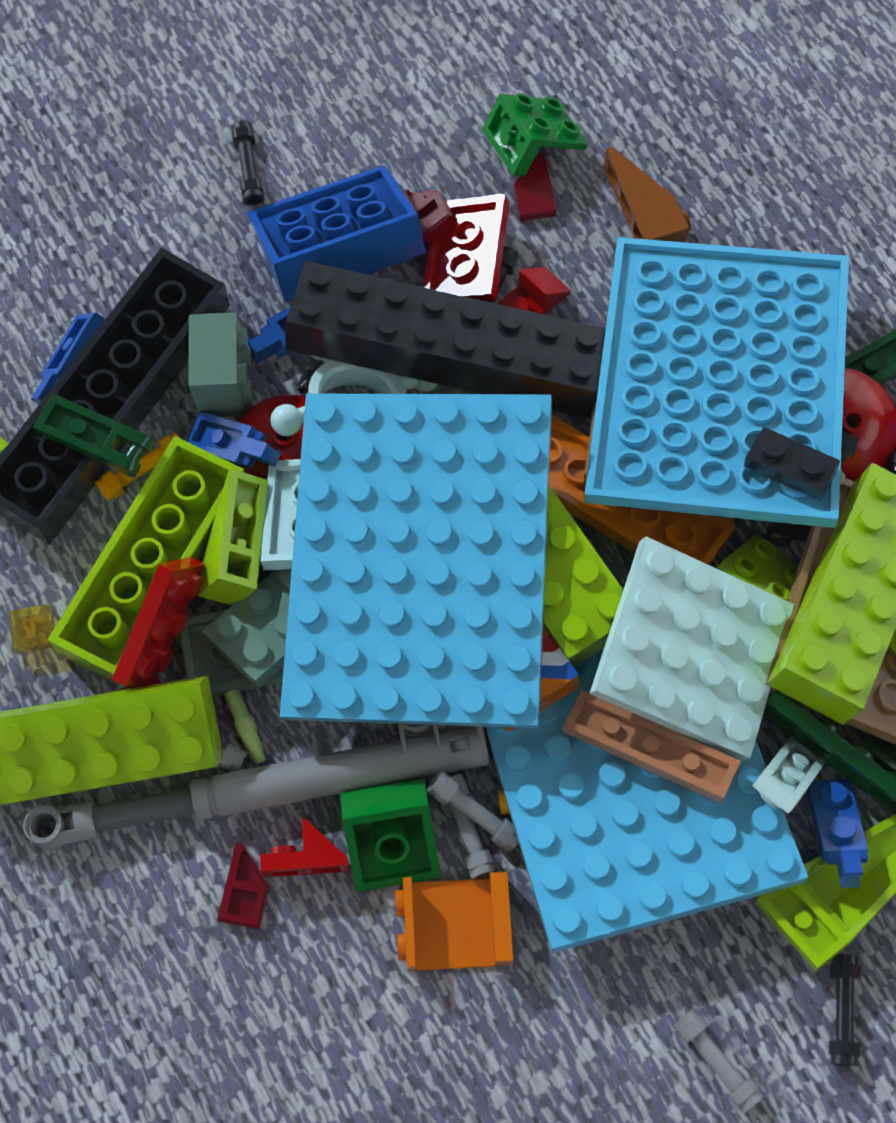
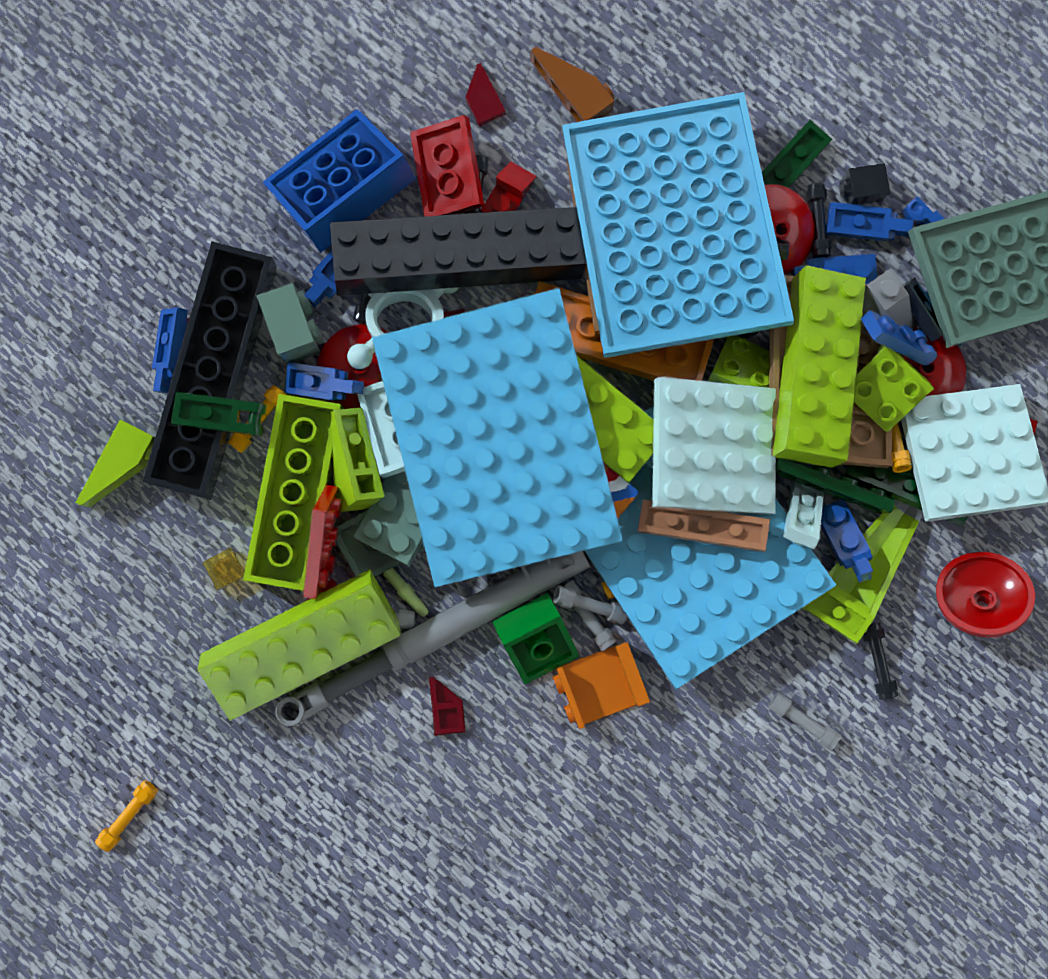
camera: 25 degrees left, 15 degrees up
black bar [231,120,265,206] -> none
red slope [260,817,350,878] -> none
tile [402,189,458,243] -> none
green bracket [482,93,589,176] -> none
black plate [744,427,840,500] -> none

